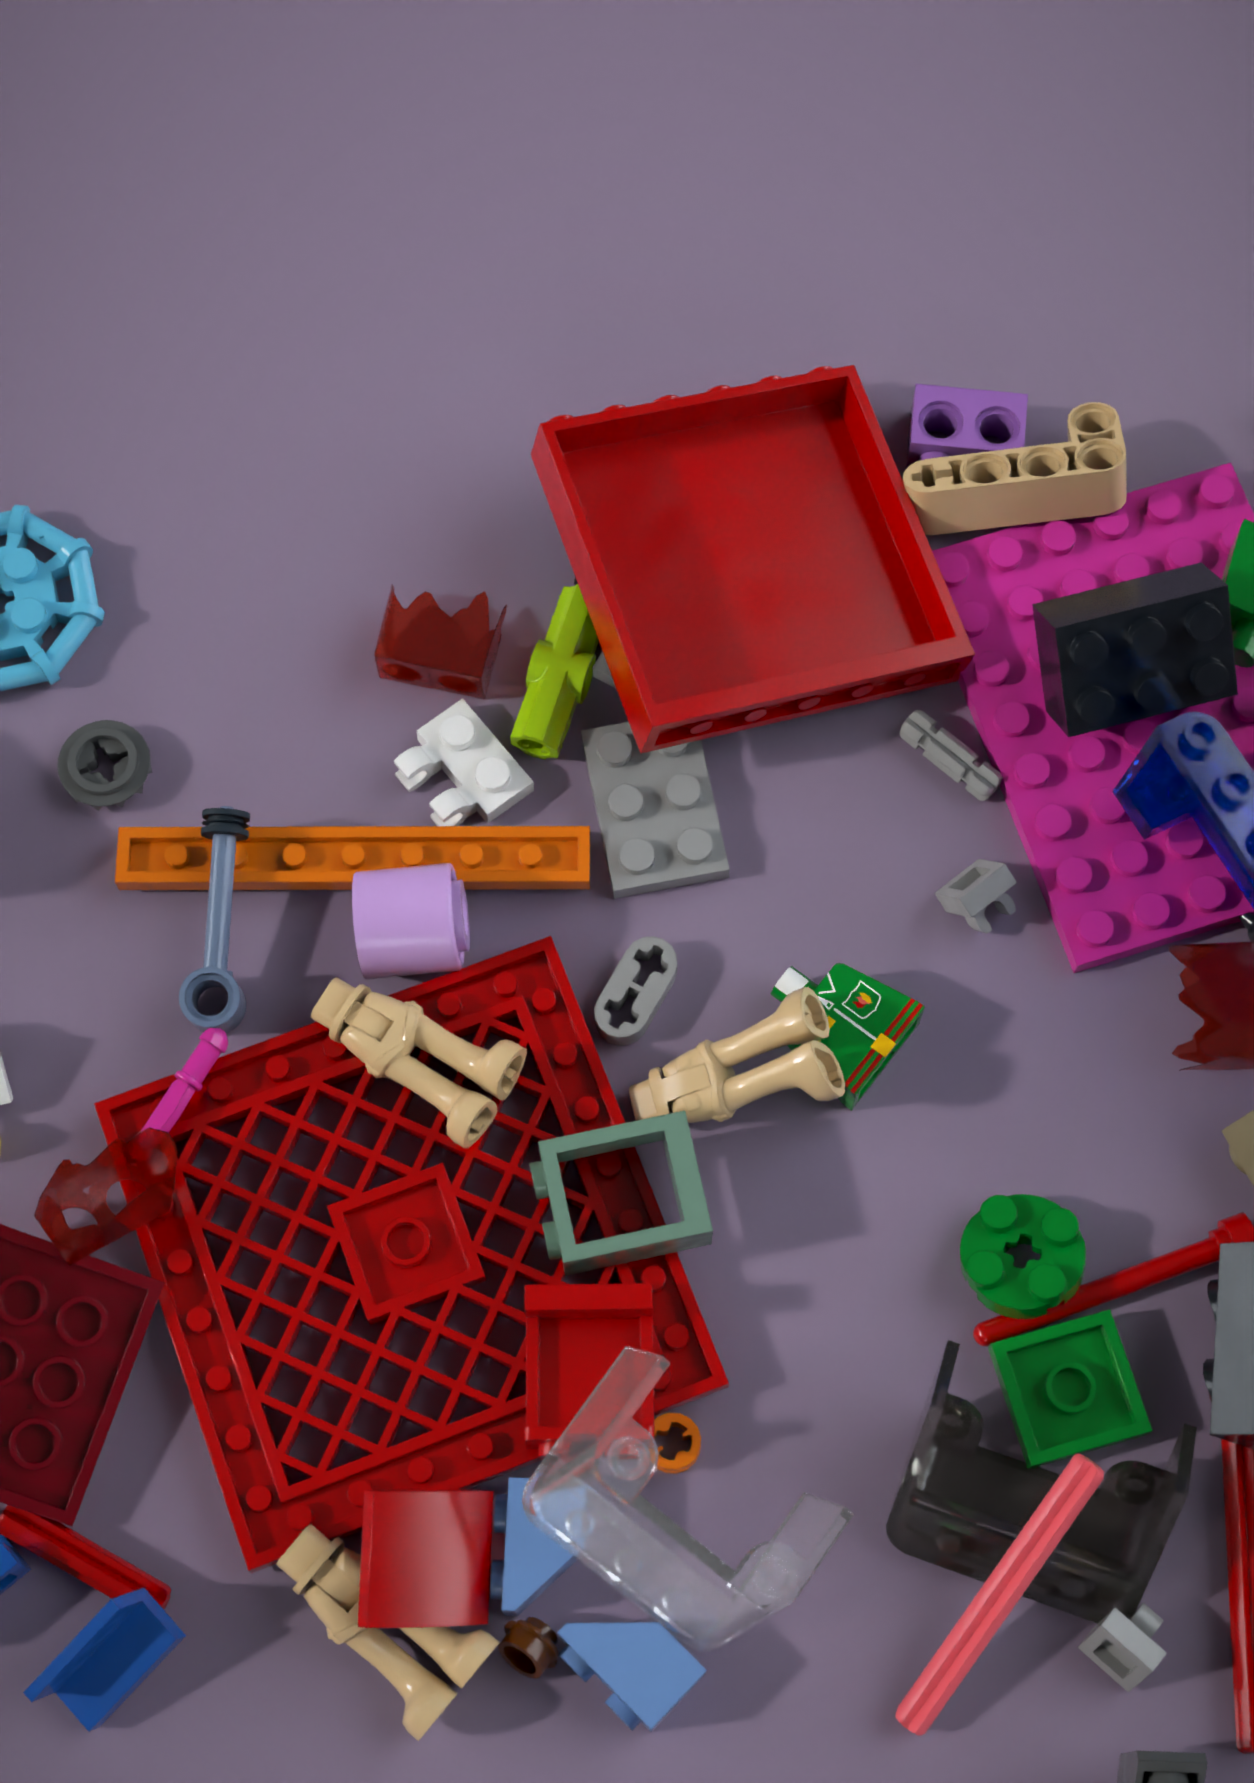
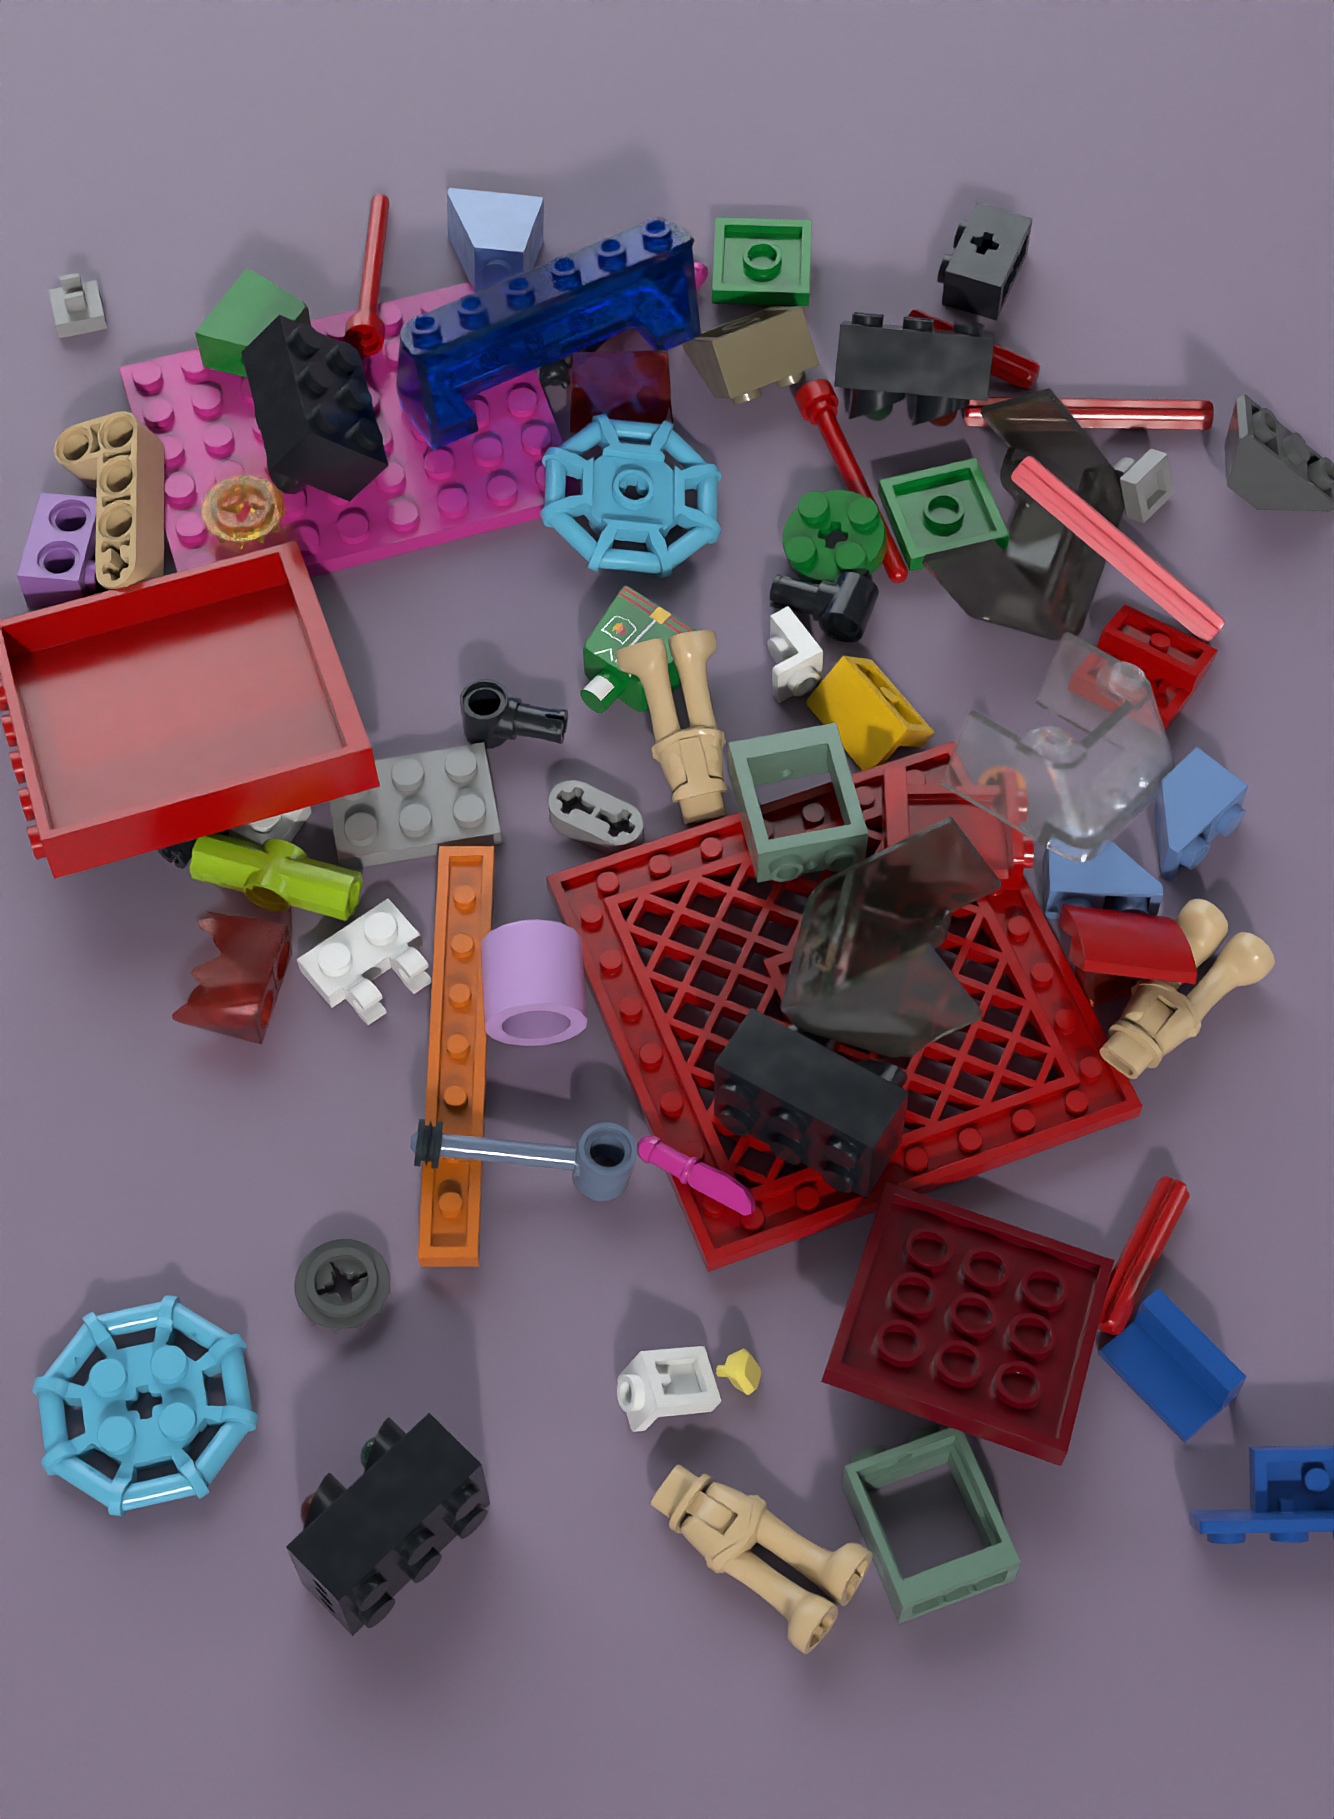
camera: 90 degrees left, 10 degrees down
blue panel [23,1587,186,1732] -> none
clear red piece [34,1127,177,1266] -> none
tan piece [311,977,527,1148] -> none
reddish brown plate [498,1617,559,1679] -> none
light grey axle [899,710,1002,801] -> none
light grey tile [934,859,1017,933] -> none
none -> clear yellow gear [201,475,285,549]
none -> black pin [460,679,568,749]
none -> medium azure plate [540,414,722,579]
none -> black piece [714,1008,909,1198]
none -> white bracket [767,606,823,703]
none -> black pin [769,572,879,643]
none -> clear smoke windscreen [781,816,1001,1057]
none -> yellow panel [806,656,935,771]
none -> red slope [1069,604,1218,736]

